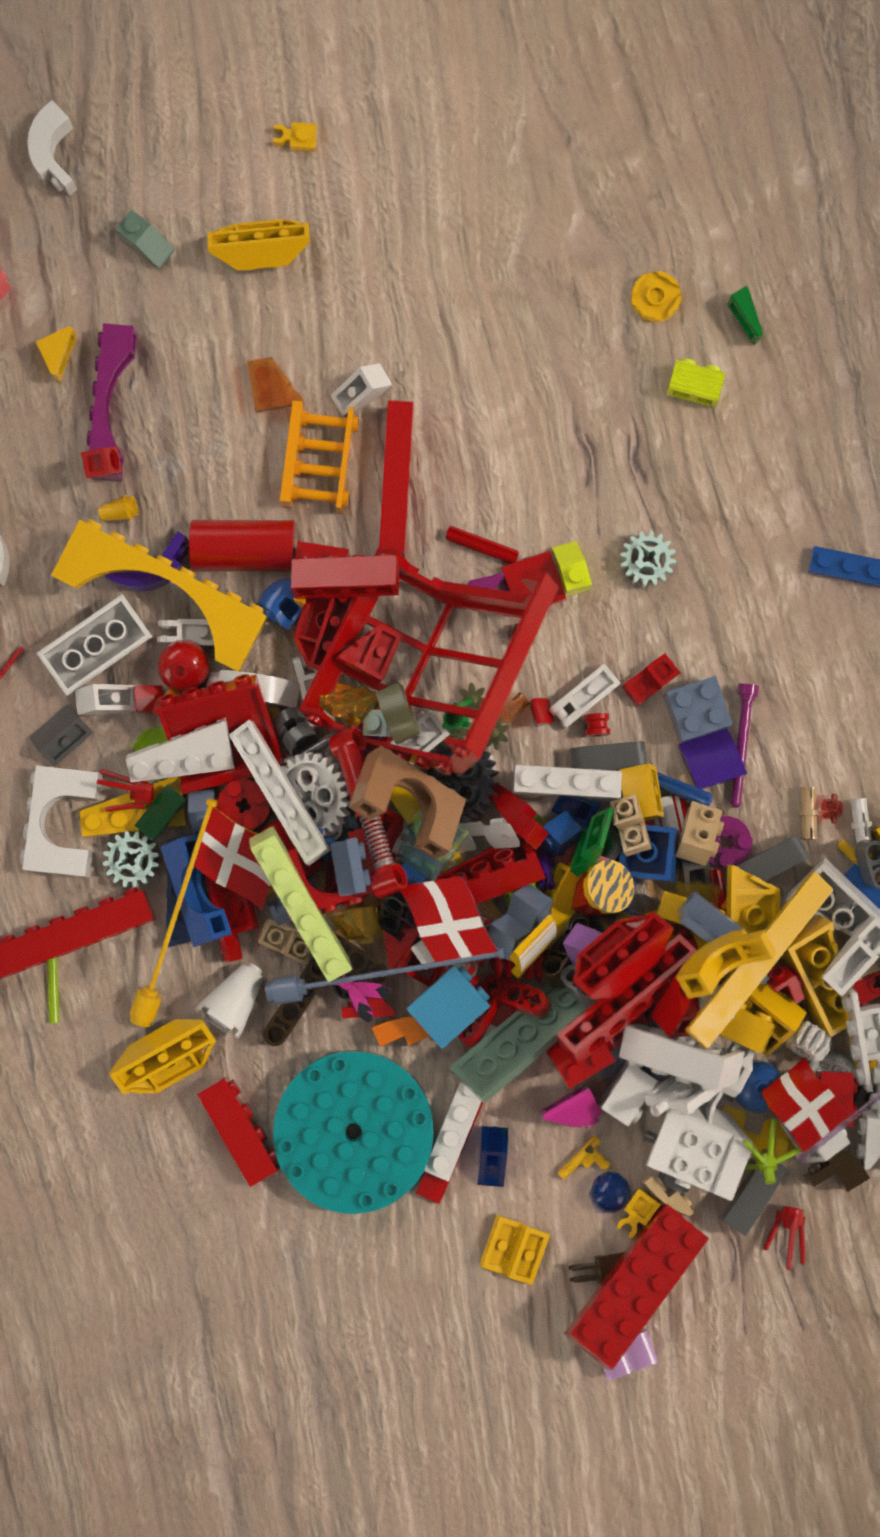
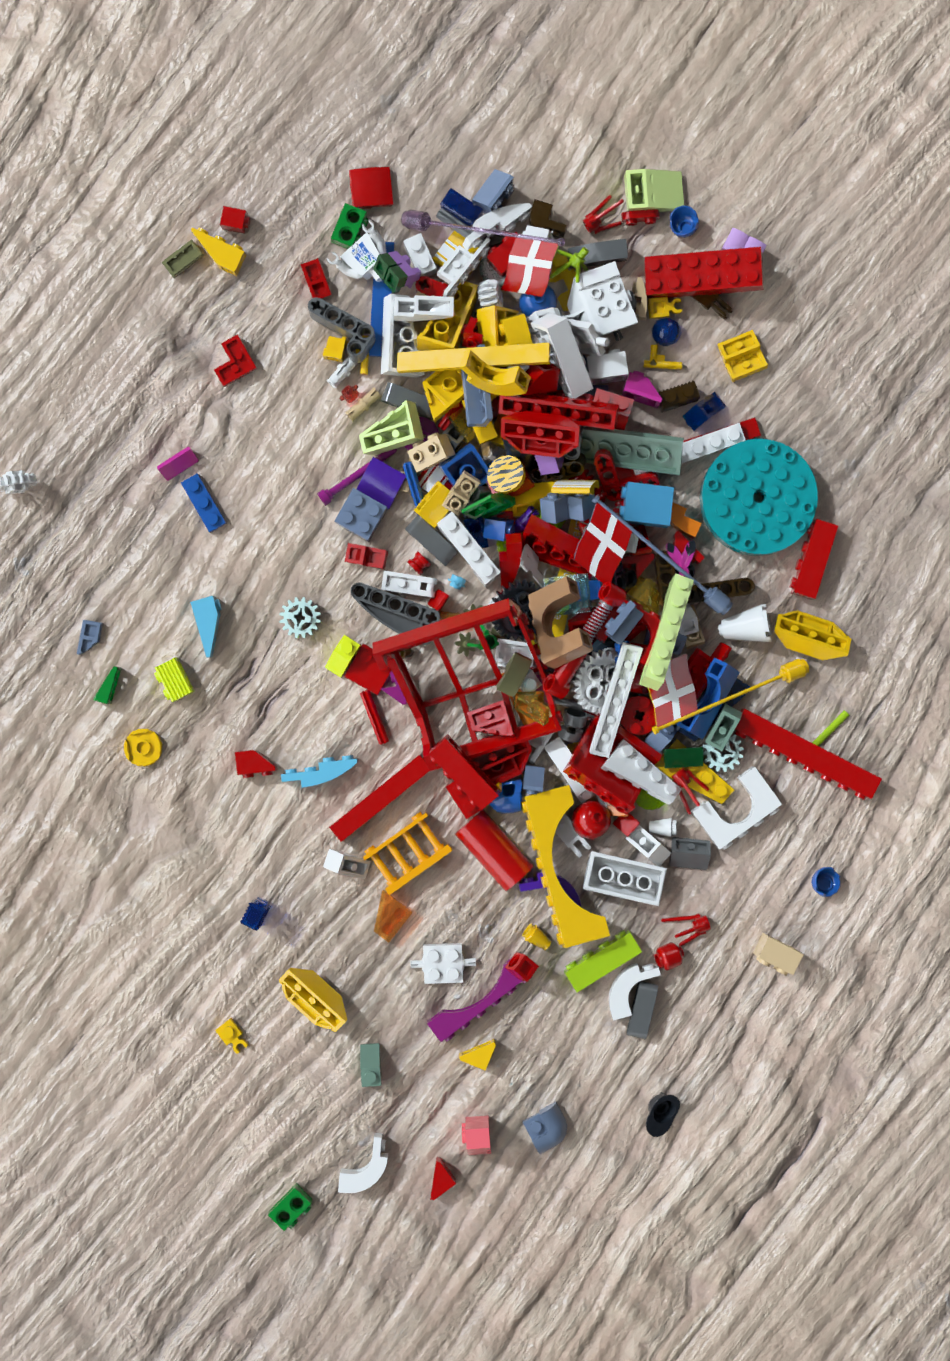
camera: 130 degrees left, 5 degrees up
none -> sand blue tile [77,620,103,655]
none -> medium azure slope [190,596,222,658]
none -> red slope [235,750,278,778]
none -> clear blue brick [240,897,271,931]
none -> green brick [268,1183,313,1231]
none -> medium azure slope [281,755,358,788]
none -> dark grey beam [350,582,440,645]
none -> yellowish green wedge [359,400,424,456]
none -> white plate [410,943,476,984]
none -> medium azure plate [448,574,466,590]
none -> sand blue slope [522,765,545,795]
none -> lime brick [564,930,642,992]
none -> red plate [621,209,660,226]
none -> yellowish green slope [624,169,684,212]
none -> white cone [649,818,677,837]
none -> dark brown brick [658,380,700,413]
none -> blue hair [670,205,699,238]
none -> white panel [679,604,699,636]
none -> sand green slope [705,704,742,751]

